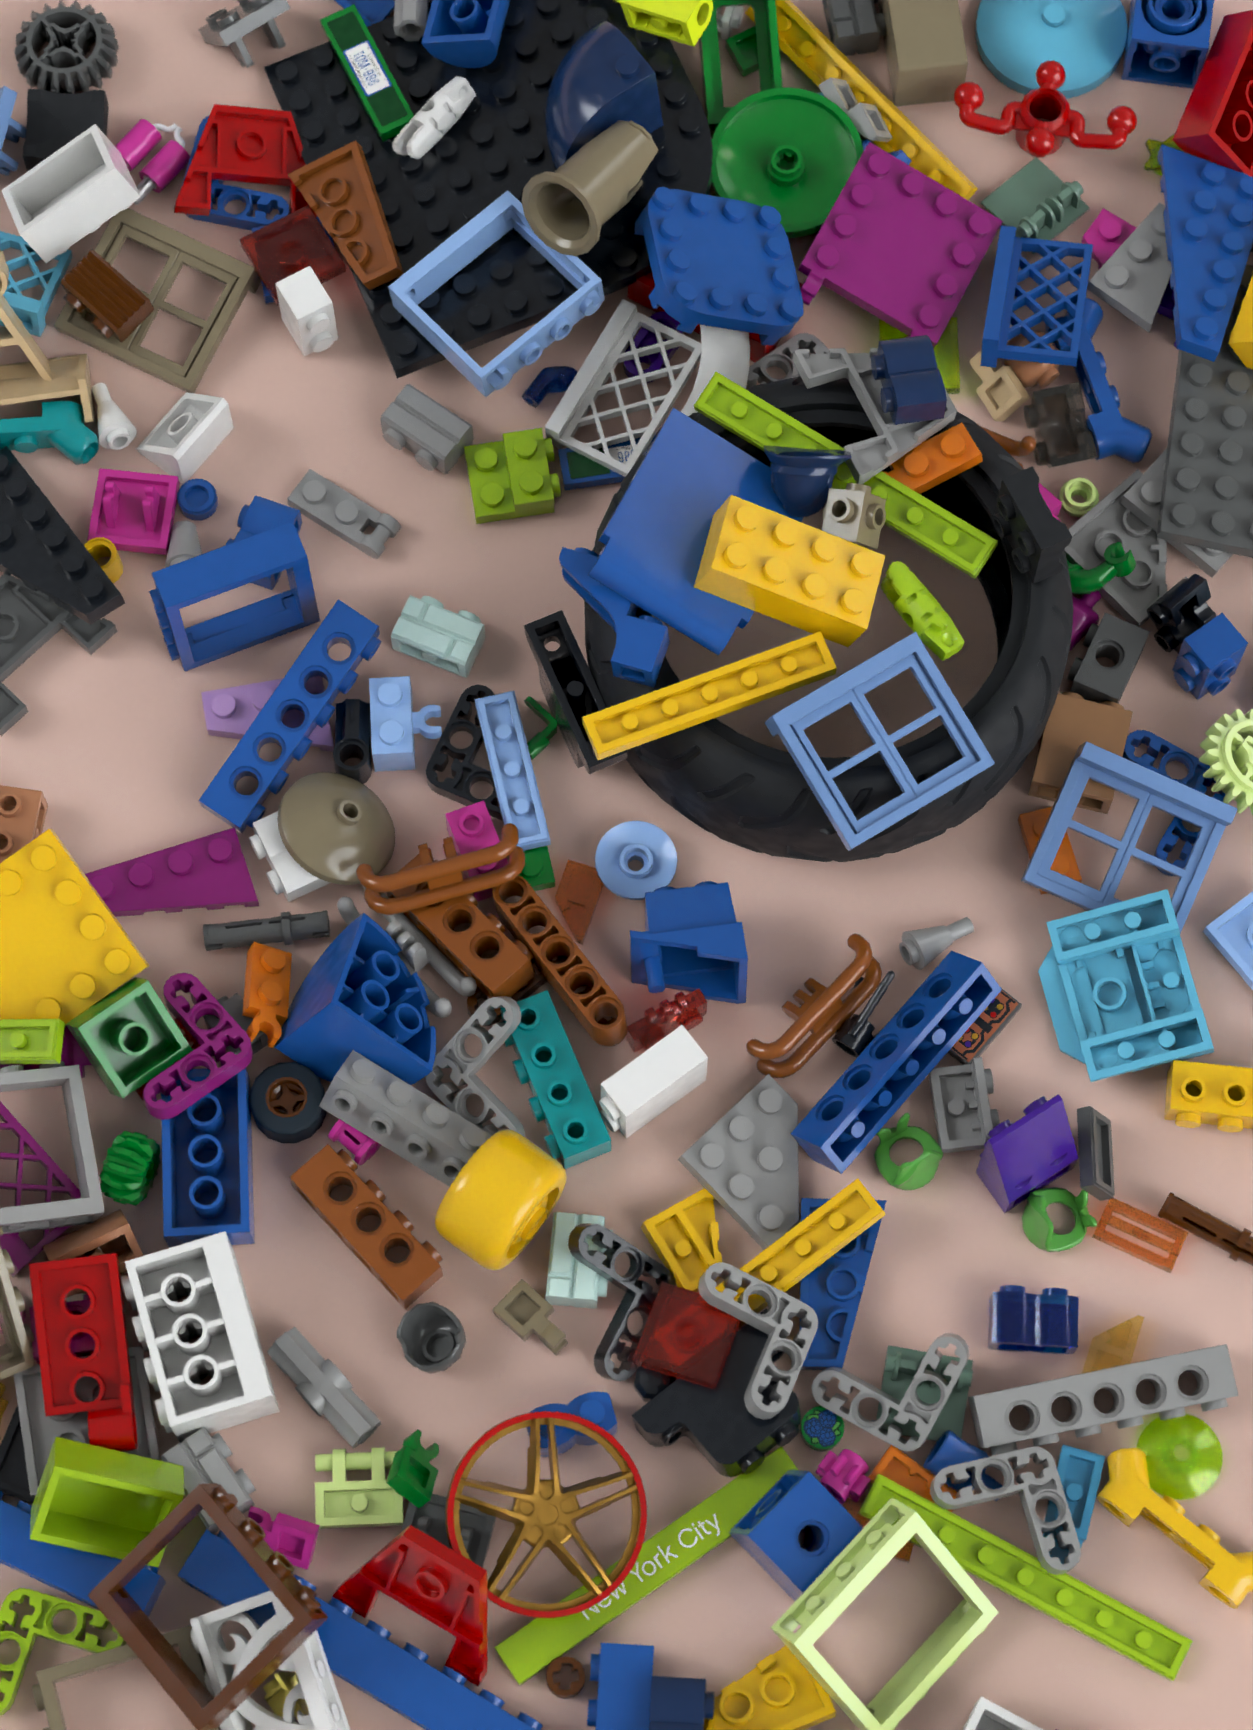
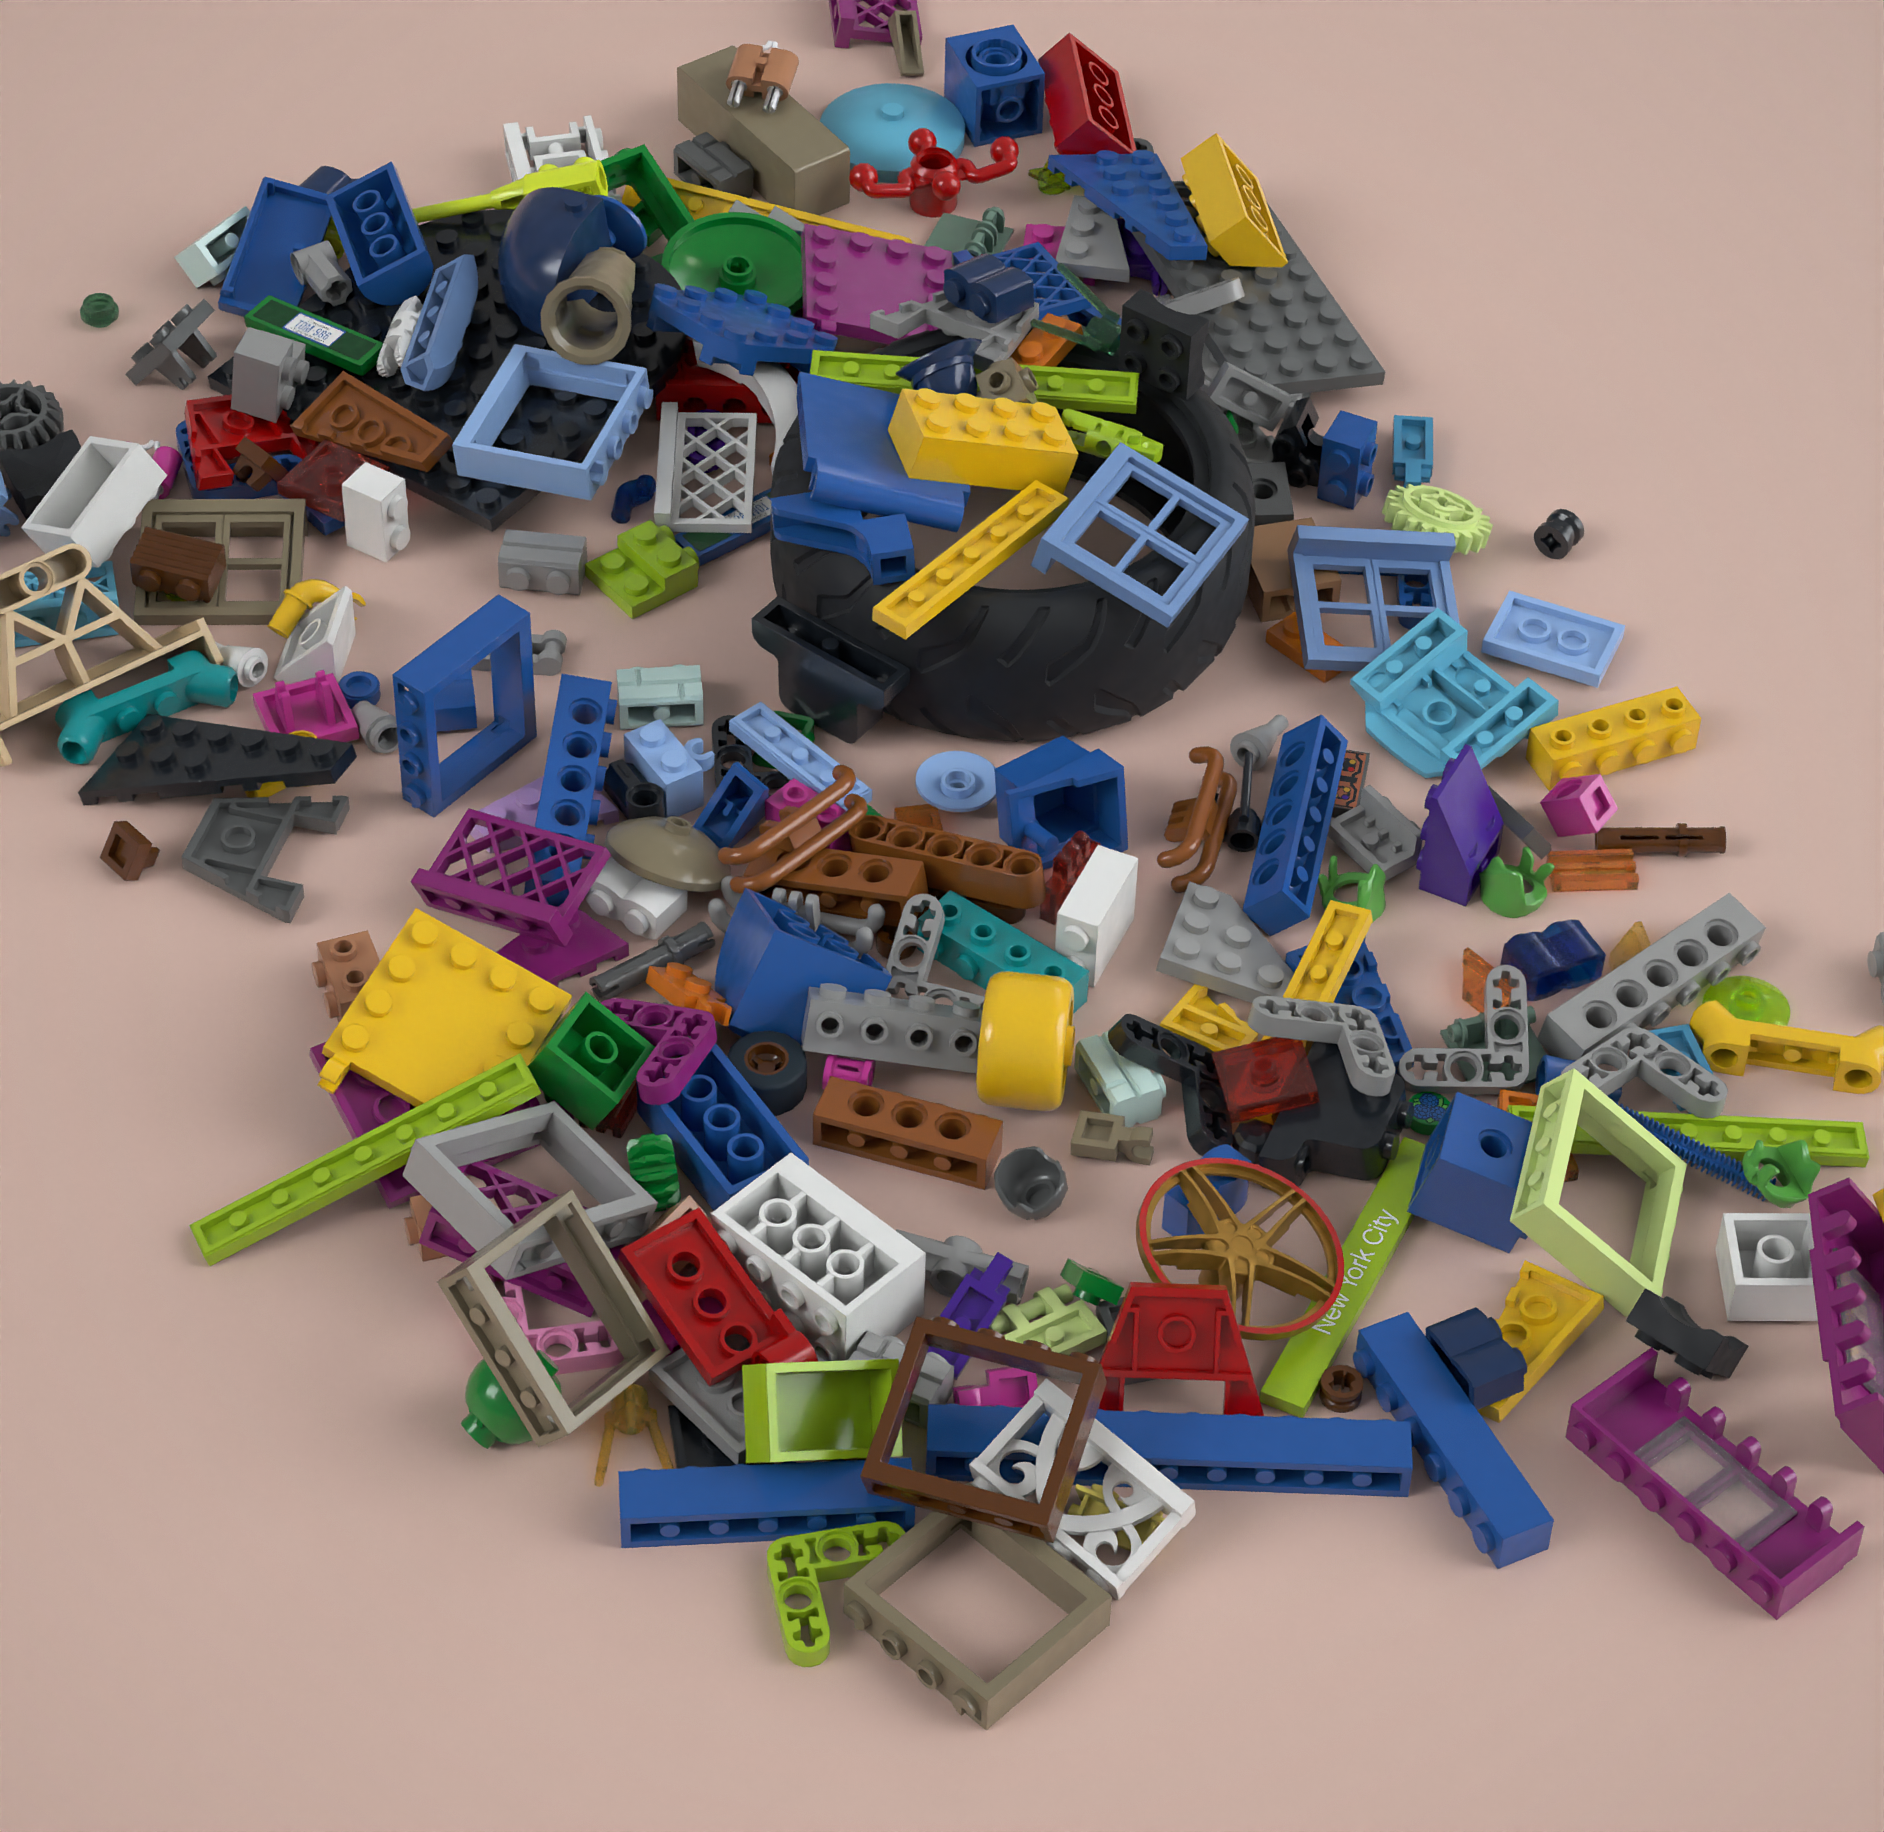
camera: 30 degrees left, 25 degrees down
none -> light grey brick [231,327,309,423]
none -> reddish brown tile [232,437,289,492]
none -> yellow piece [267,579,366,639]
none -> medium blue brick [400,254,478,391]
none -> magenta fence [410,808,611,947]
none -> blue dish [593,195,647,259]
none -> blue slope [693,762,769,849]
none -> dark purple hinge [927,1252,1014,1380]
none -> clear green plant [1030,263,1121,357]
none -> light grey beam [1156,277,1245,314]
none -> light grey panel [1200,361,1293,432]
none -> clear orange tile [1462,947,1516,1013]
none -> dark pink brick [1540,774,1618,837]
none -> blue axle [1612,1099,1776,1202]
none -> bright green piece [1742,1140,1821,1208]

